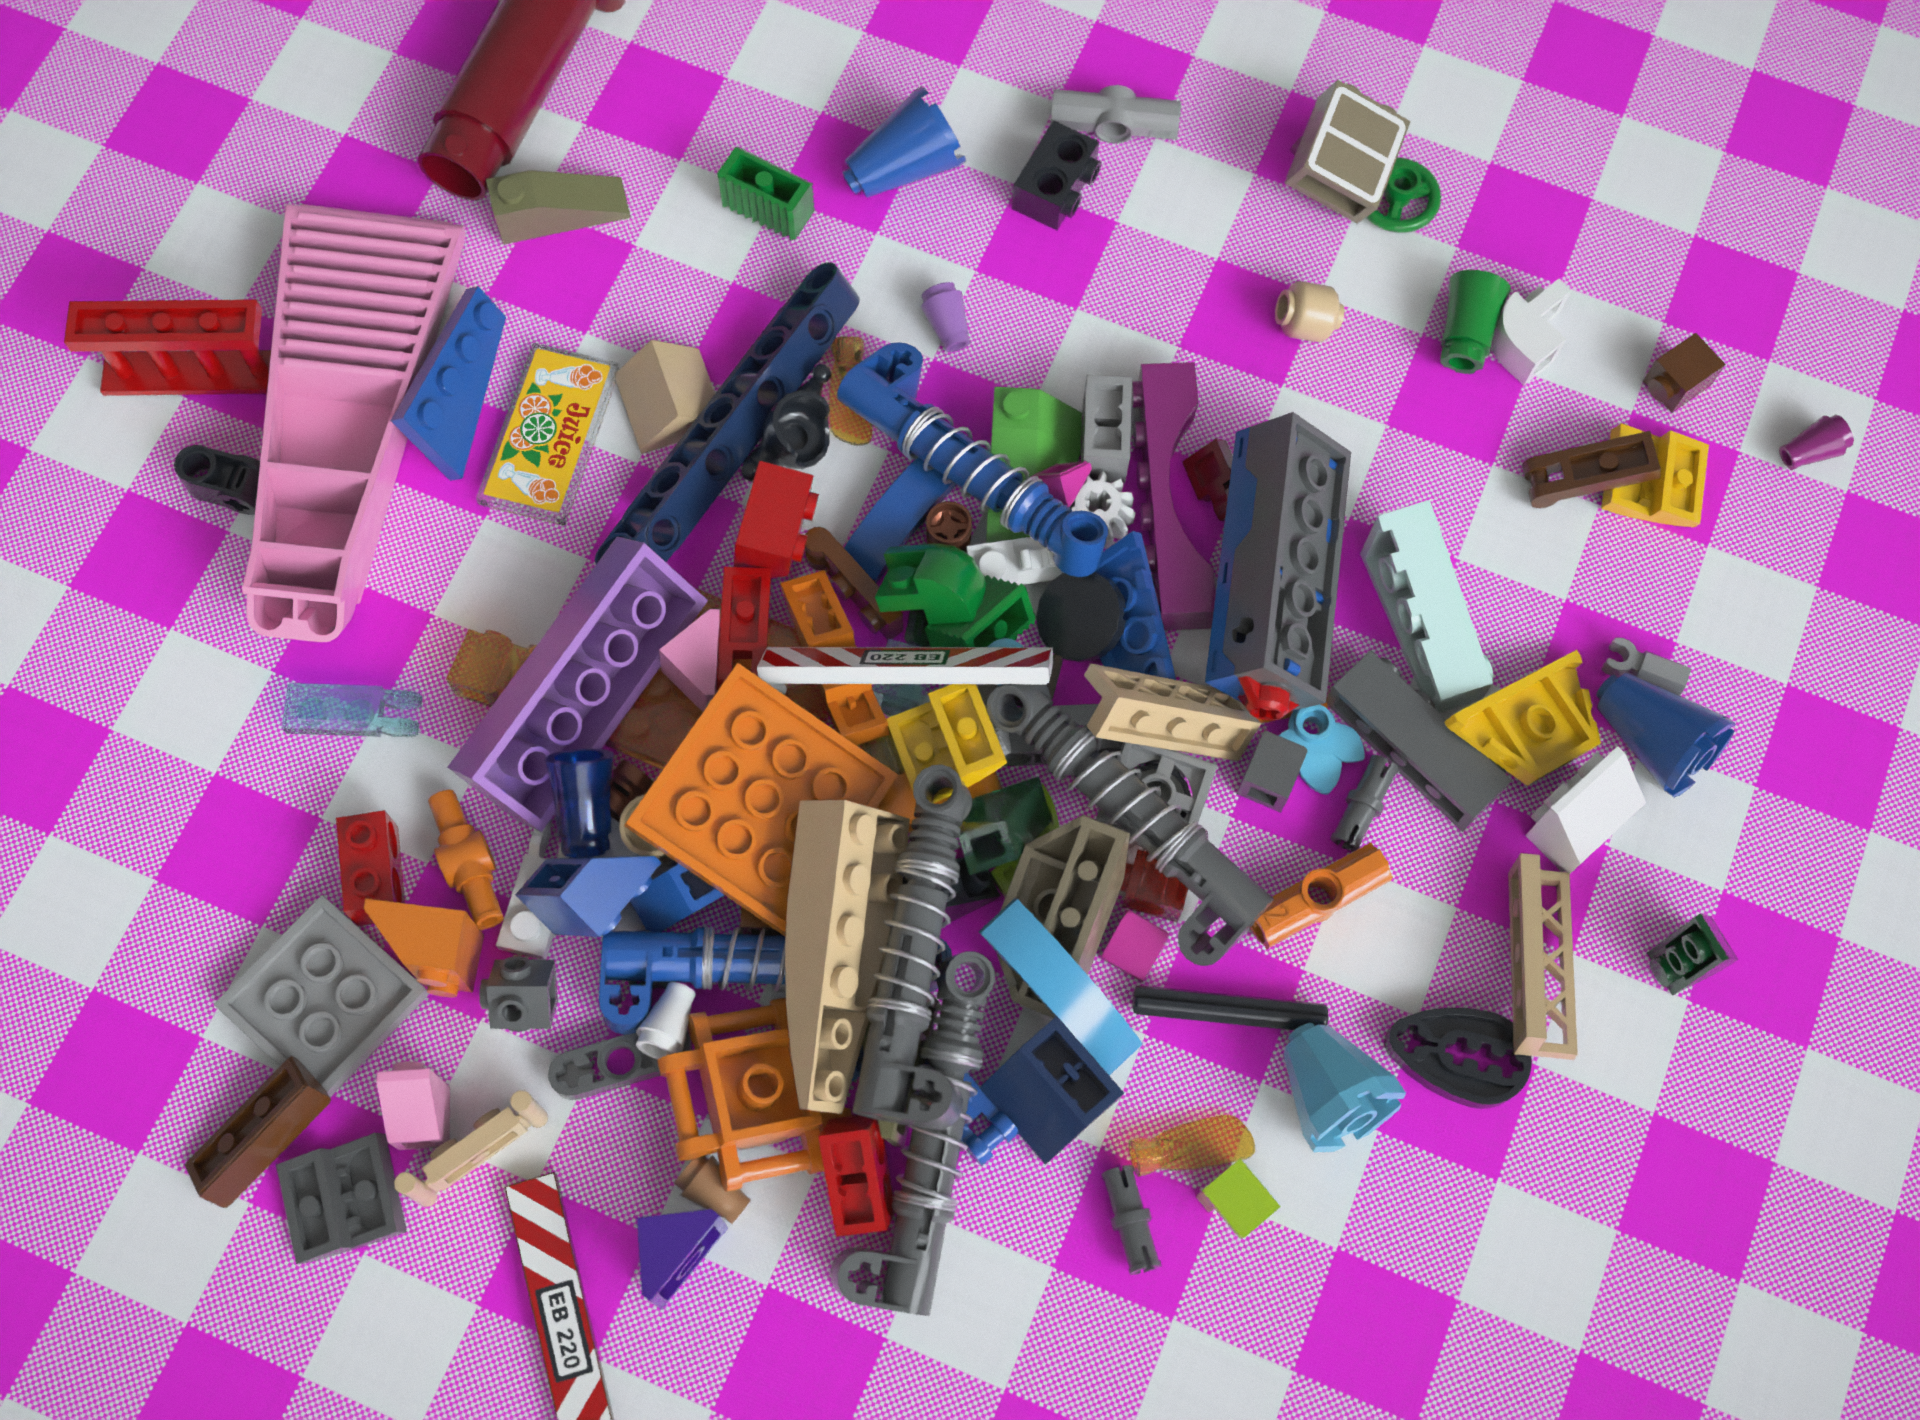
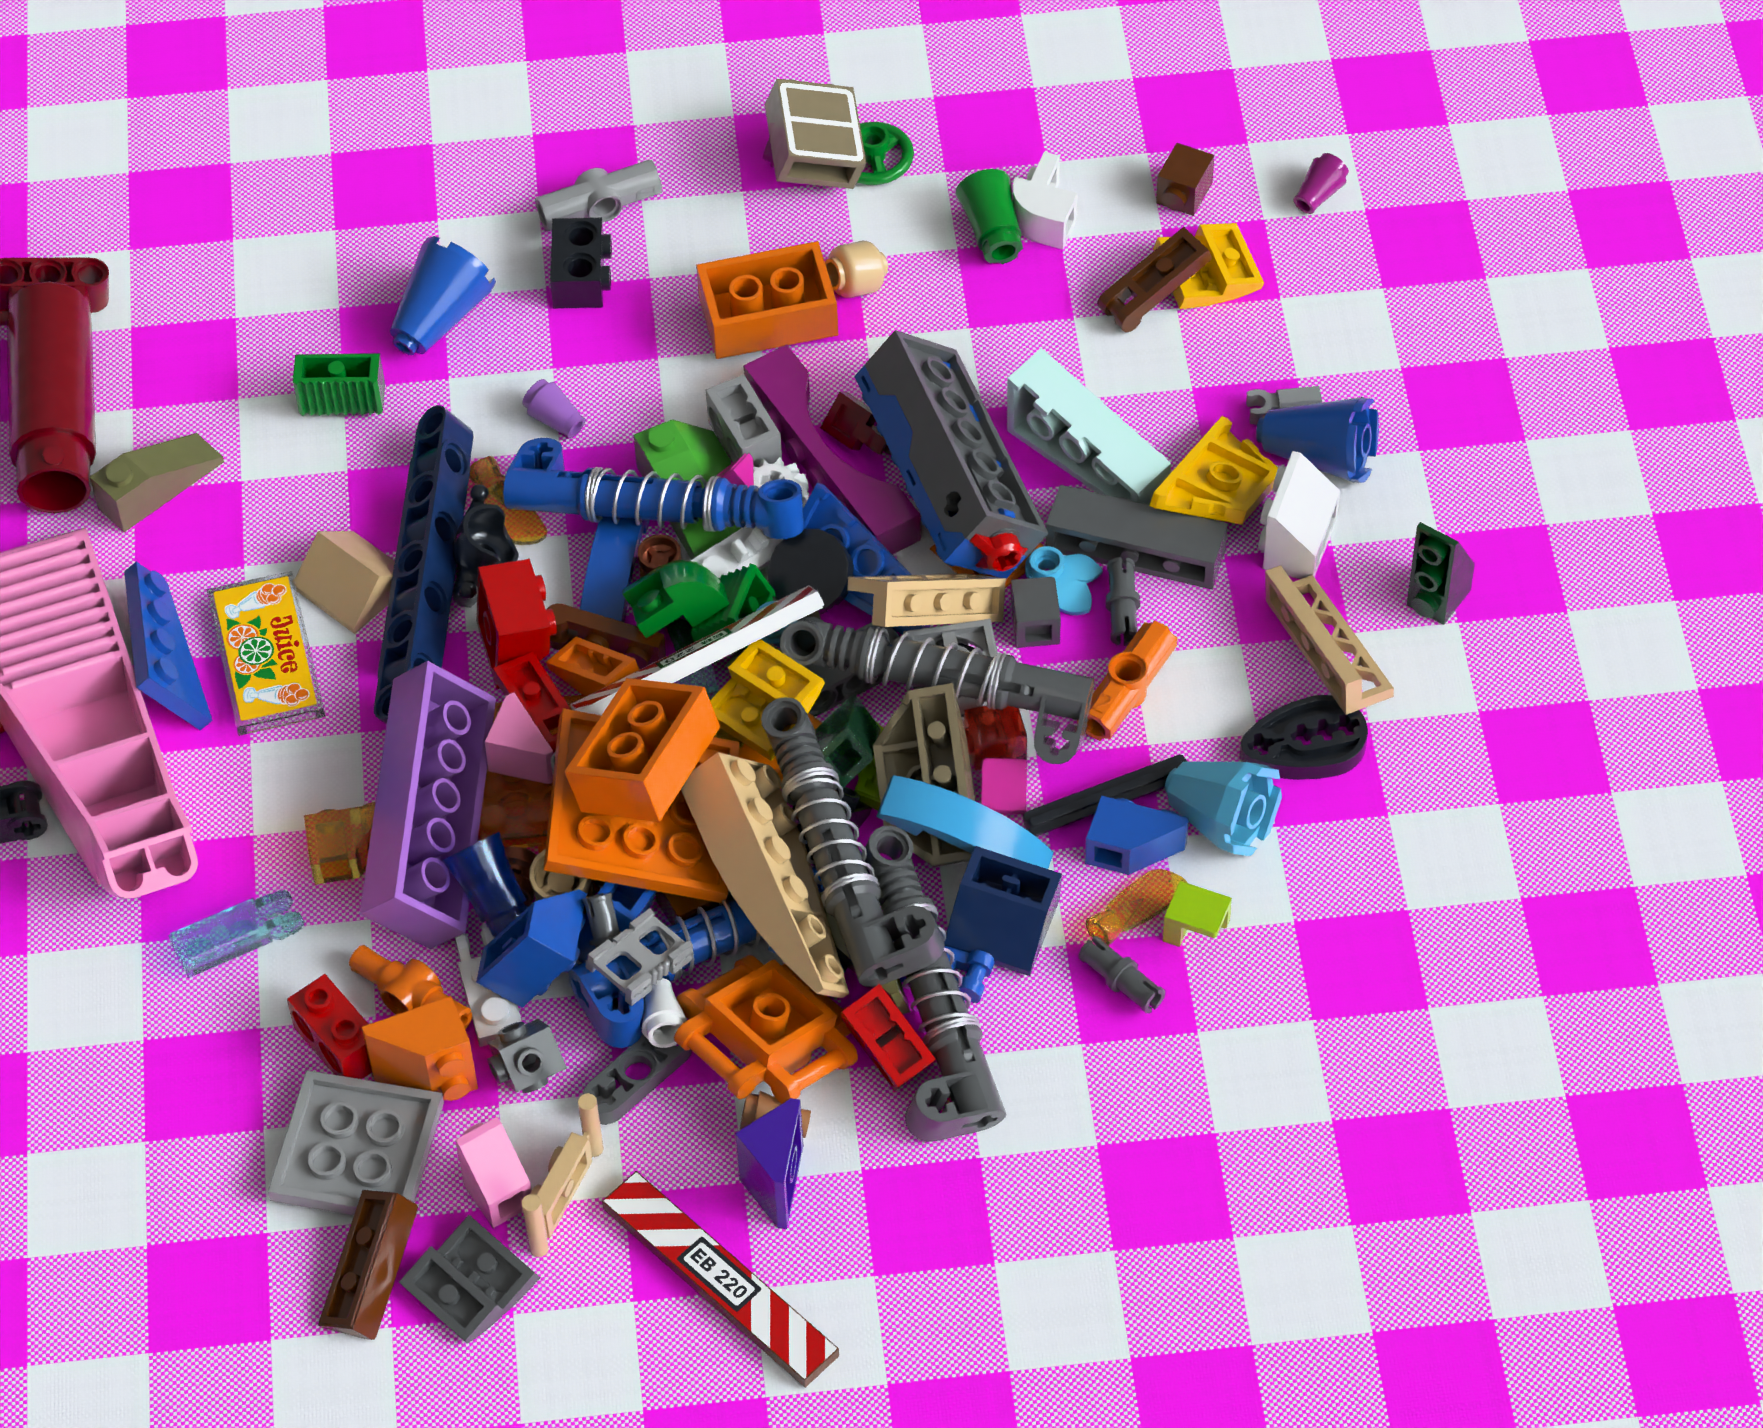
camera: 25 degrees left, 15 degrees down
none -> orange brick [564,678,720,822]
none -> dark grey pin [582,892,623,949]
none -> light grey piece [586,908,693,1006]
none -> orange brick [696,241,838,359]
none -> blue slope [1085,795,1189,875]

